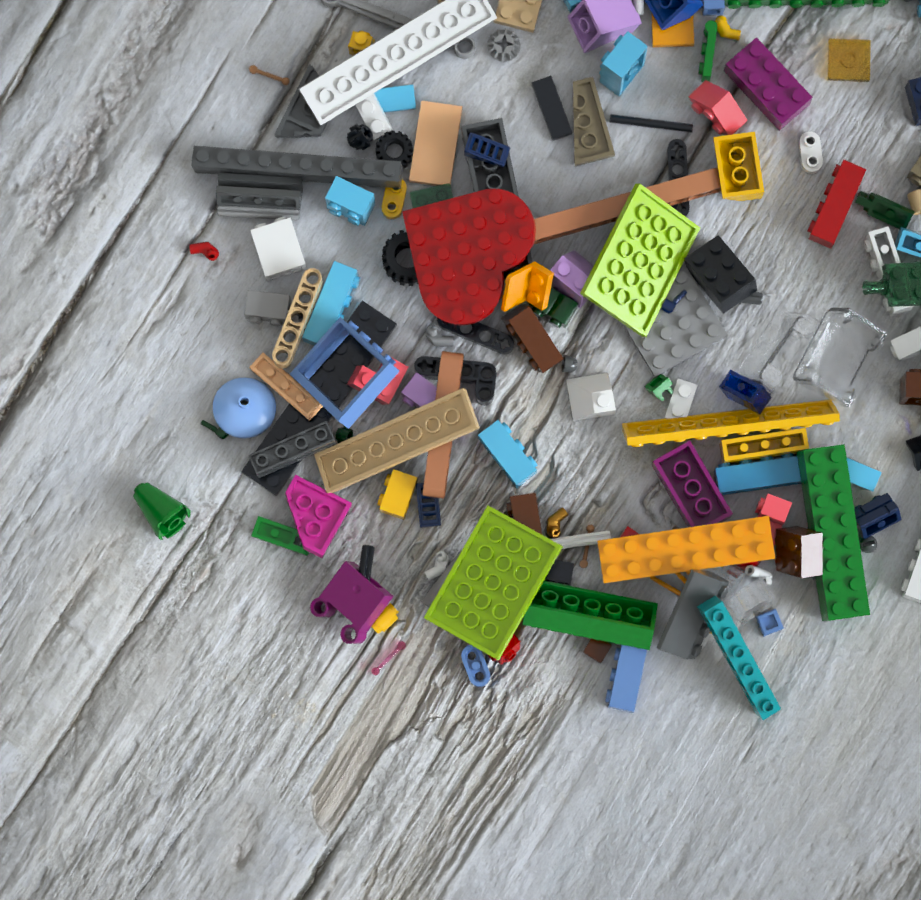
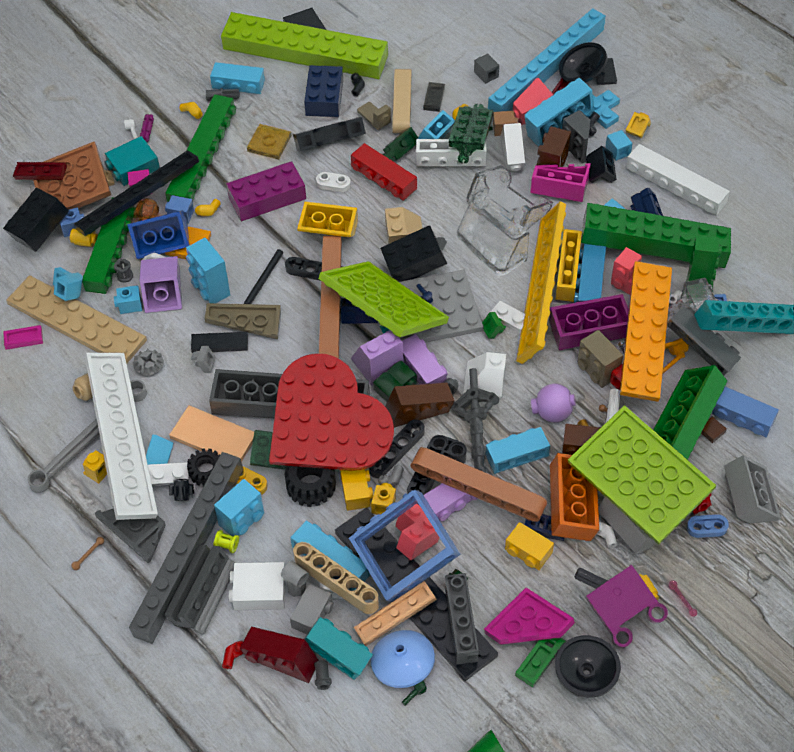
camera: 75 degrees left, 25 degrees down
tan plate [314,388,480,493] -> none
dark blue slope [464,132,511,168] -> none
light orange bracket [501,261,554,312] -> none
coral brick [688,80,748,135] -> none
green plate [698,20,717,82] -> none
clear blue brick [719,370,772,414] -> none
reddish brown brick [775,526,823,578] -> none
none -> light grey tile [191,346,216,373]
none -> neon yellow bush [213,530,239,553]
none -> dark red wedge [240,626,319,683]
none -> light grey piece [281,561,309,597]
none -> black arch [293,117,366,151]
none -> teal brick [304,617,373,680]
none -> dark grey pin [315,660,332,690]
none -> yellow brick [340,469,373,511]
none -> yellow brick [371,483,396,515]
none -> tan slope [385,207,422,244]
none -> lavender brick [403,334,448,385]
none -> dark grey bar [451,368,499,473]
none -> dark pink wedge [530,163,591,202]
none -> lavender brick [531,384,576,423]
none -> orange brick [550,453,599,541]
none -> black dish [555,635,621,698]
none -> dark tan brick [577,330,623,388]
none -> green brick [685,235,722,299]
none -> light grey slope [724,455,781,524]

